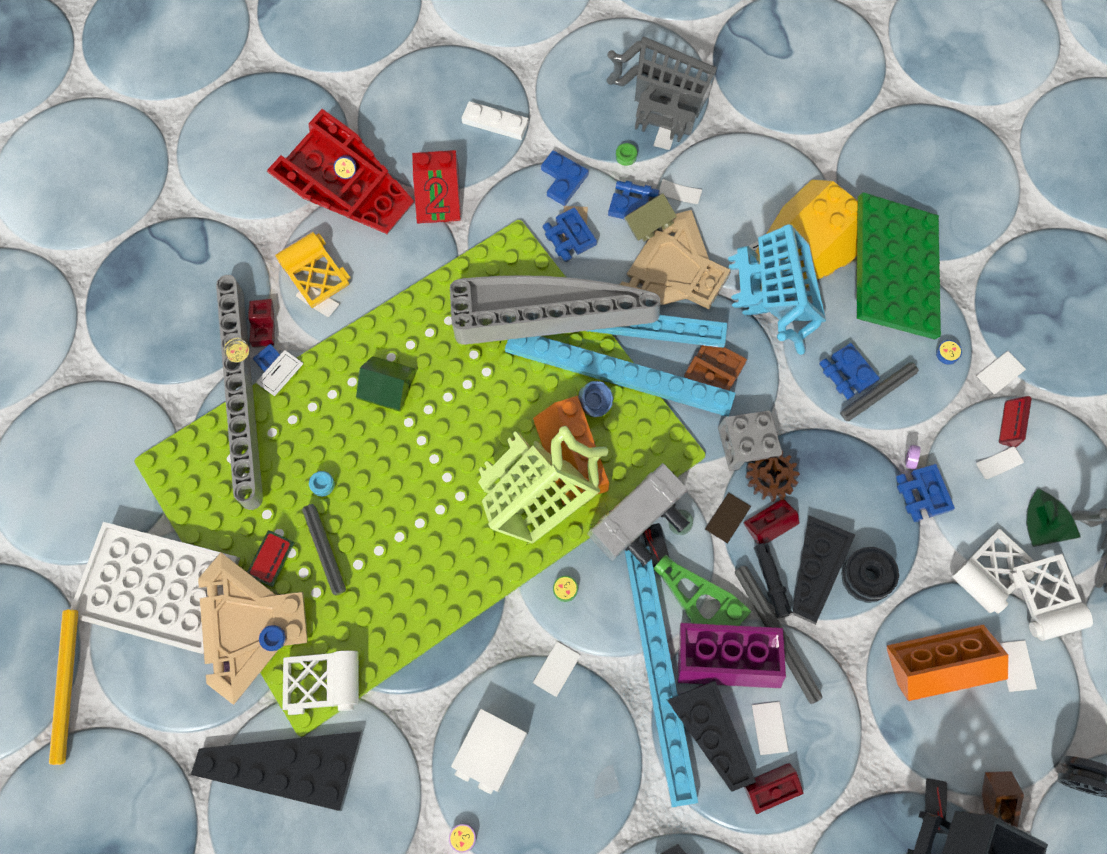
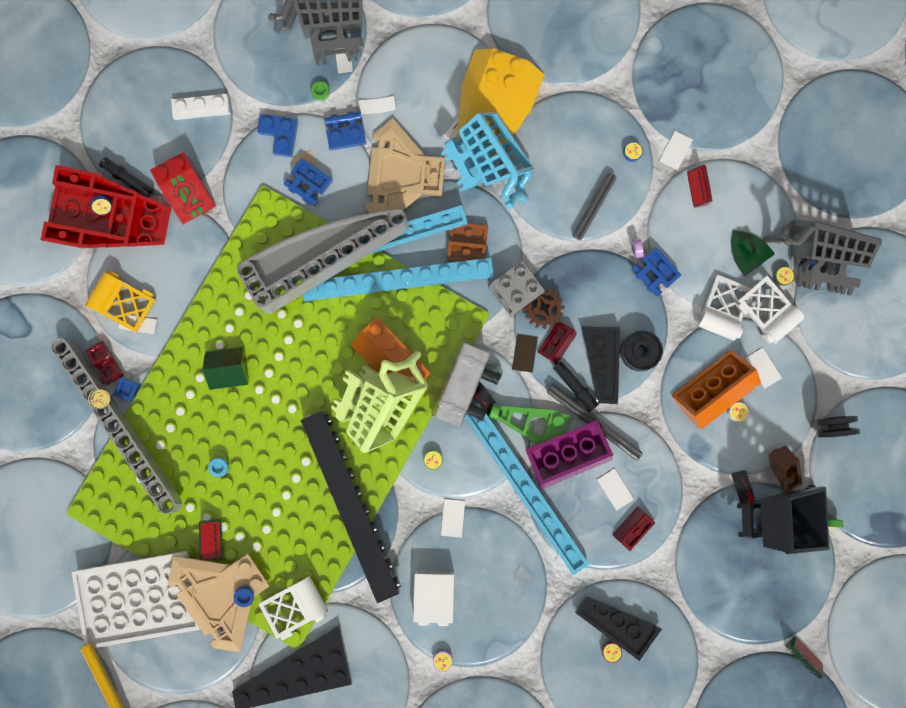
camera: 30 degrees left, 15 degrees up
white sticker [256,350,304,396] -> none
dark grey axle [302,504,346,595] -> none
medium blue hair [578,381,613,417] -> none
olive brick [623,193,677,242] -> none
black wing [666,681,756,792] -> none
blue plate [819,343,880,400] -> none
green plate [857,192,941,340] -> none
white sticker [976,447,1024,480] -> none
none -> black pin [99,157,154,197]
none -> black brick [300,411,402,604]
none -> light yellow tile [728,402,749,422]
none -> light yellow tile [773,266,795,286]

